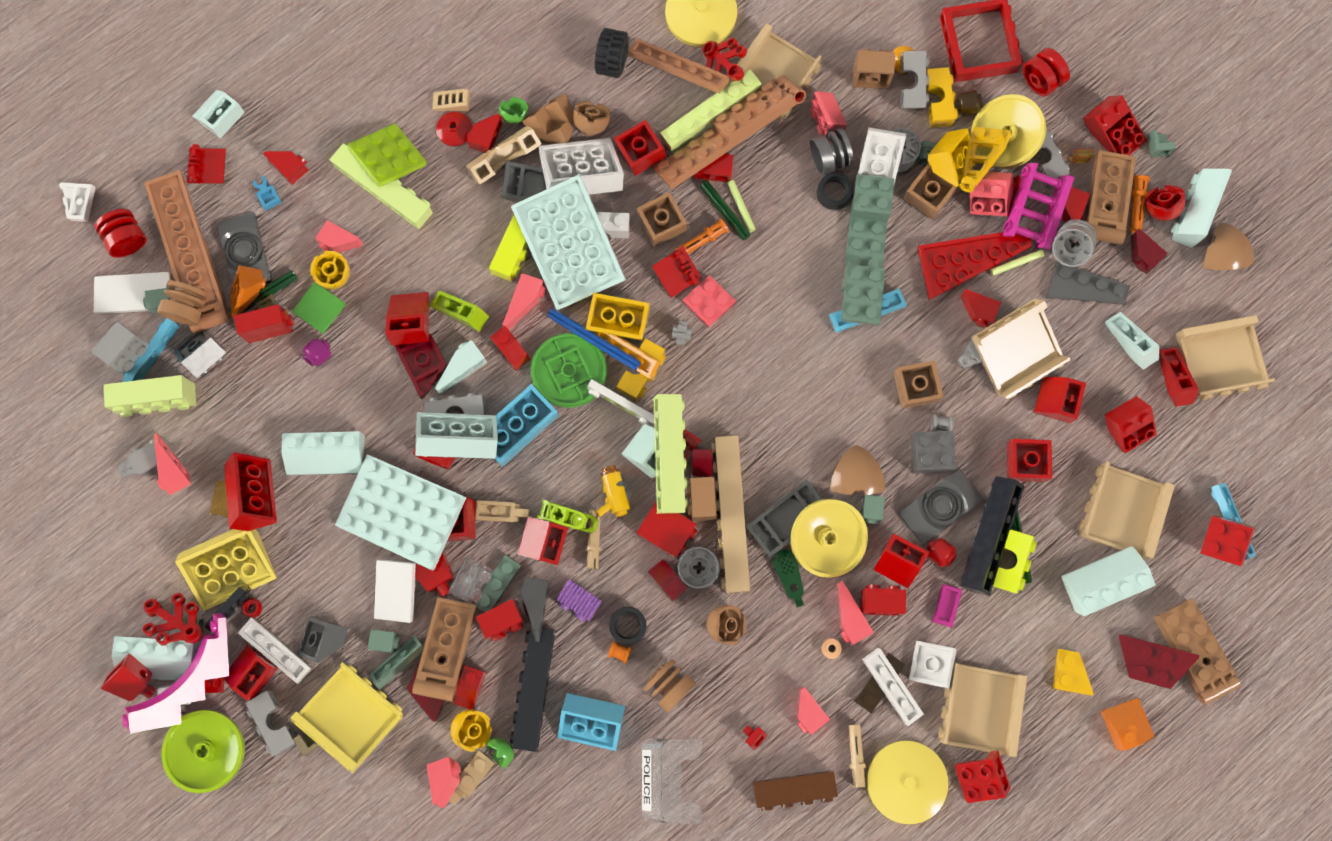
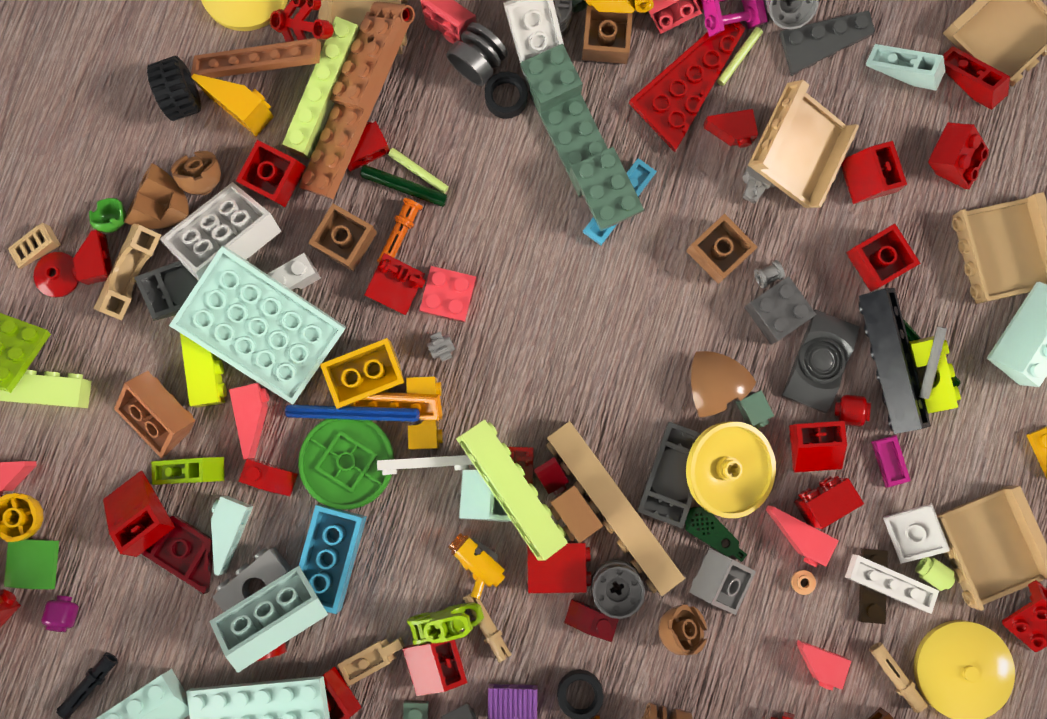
camera: 30 degrees left, 5 degrees up
none -> black pin [56,652,118,719]
none -> nougat slope [114,370,196,459]
none -> yellow slope [191,74,274,136]
none -> light grey slope [689,548,756,615]
none -> yellowish green brick [915,557,955,591]
none -> light grey bar [919,326,947,399]

